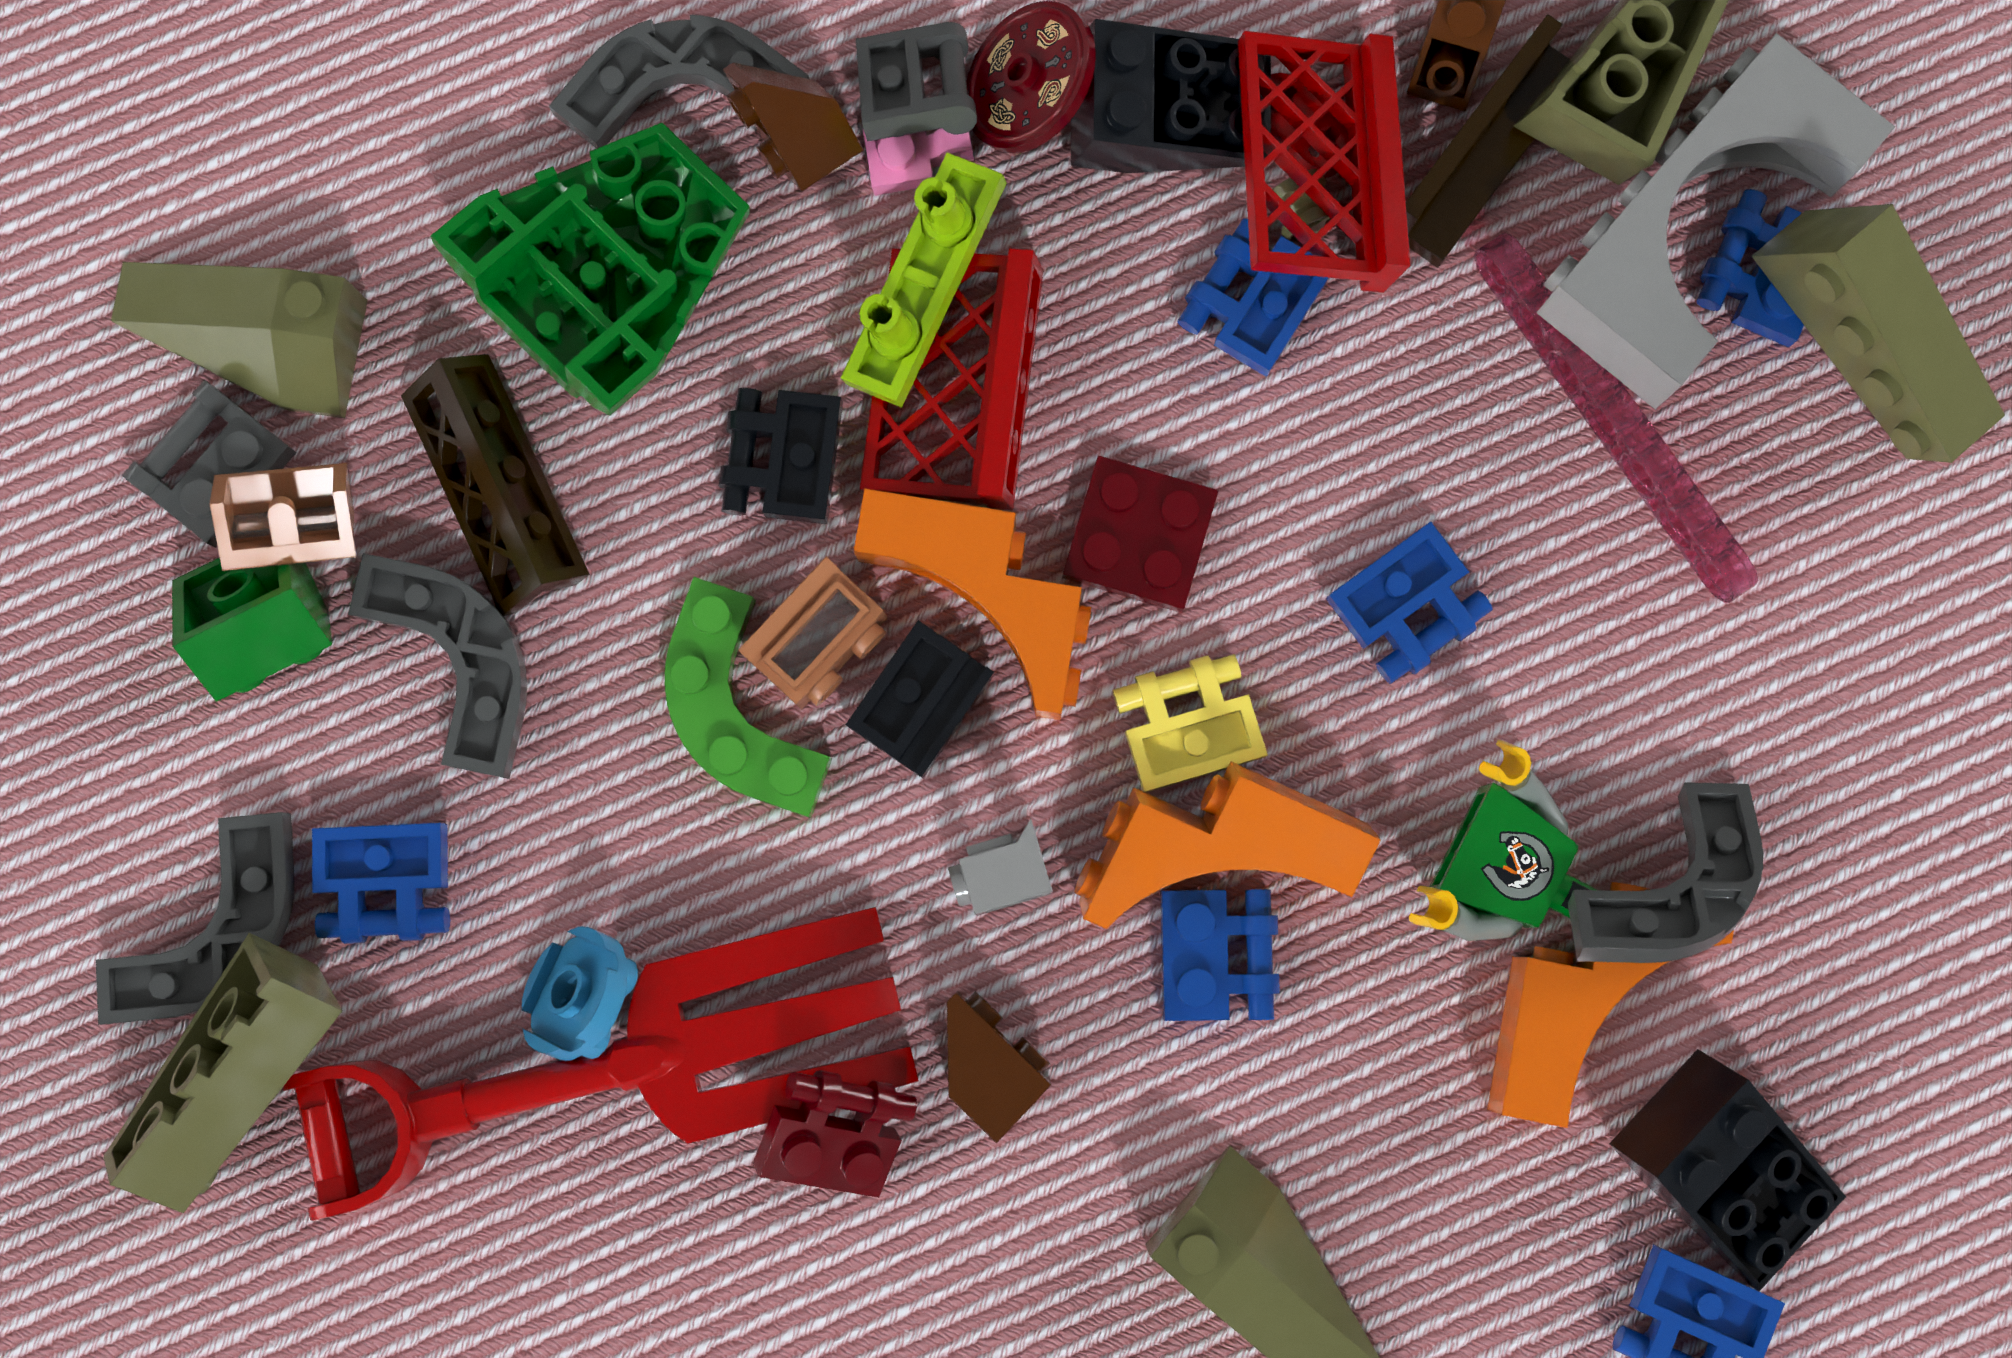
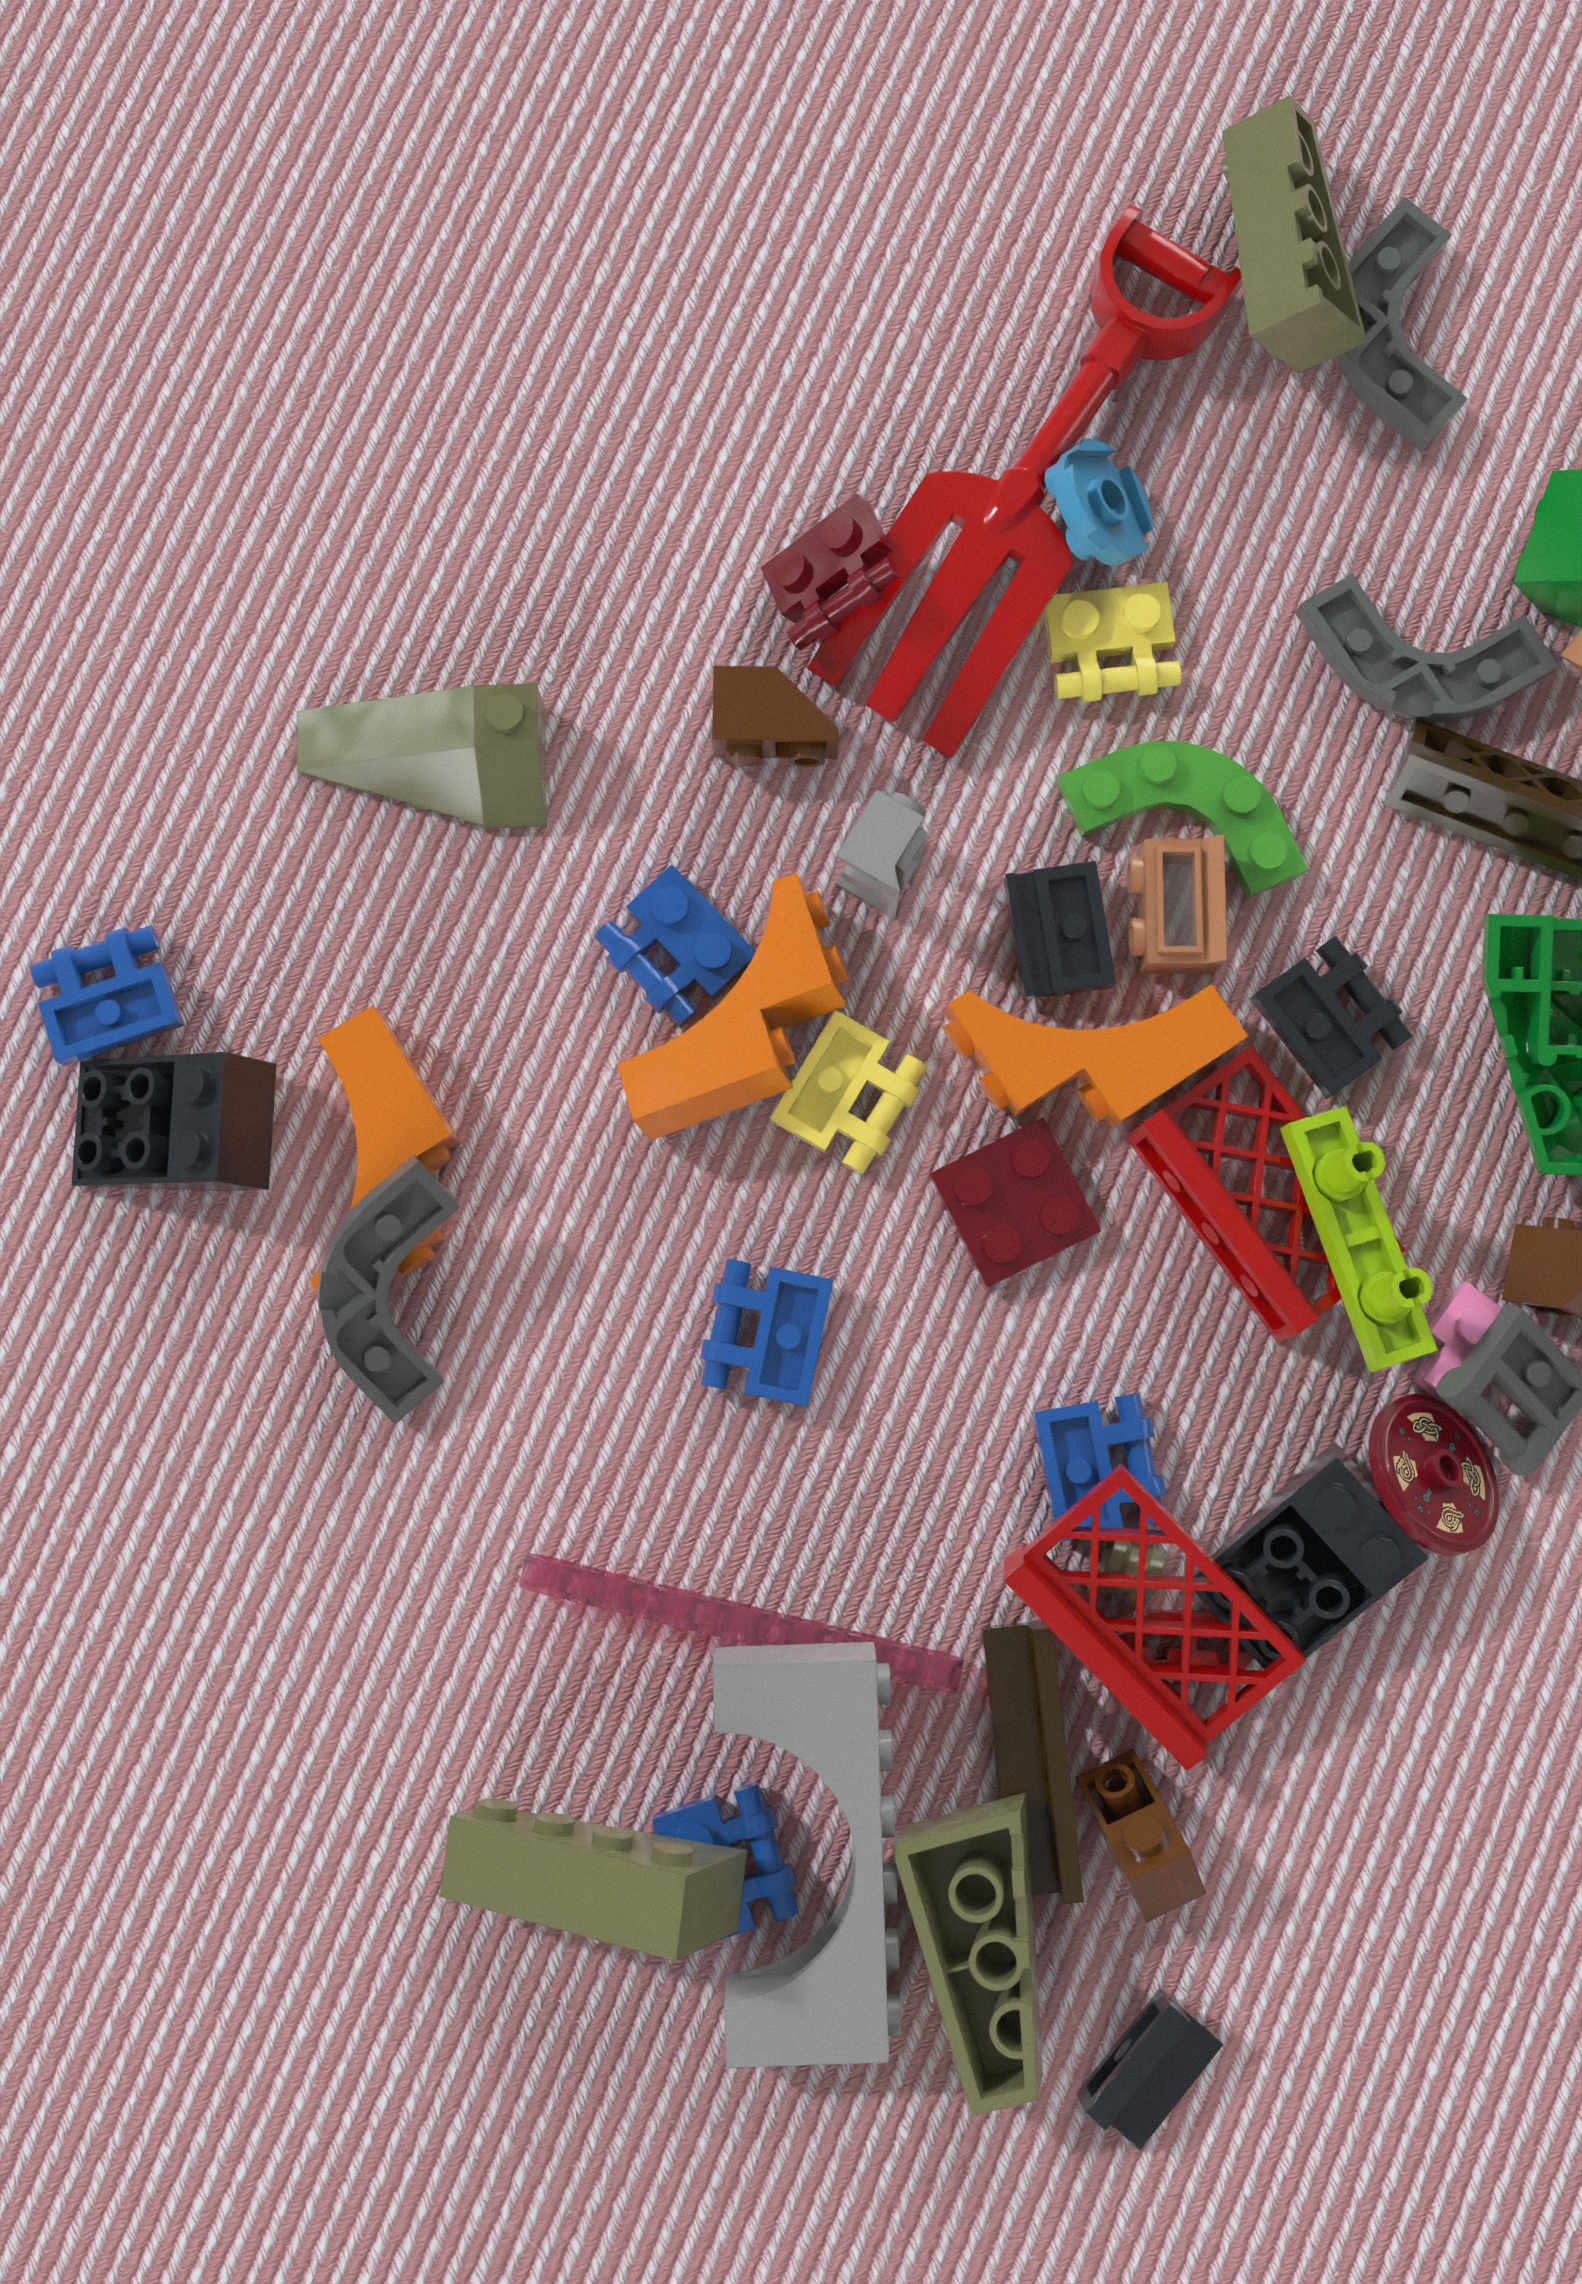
camera: 135 degrees right, 0 degrees up
blue plate [312,823,450,944] -> none
torso [1409,740,1597,941] -> none
none -> light yellow plate [1043,582,1181,703]

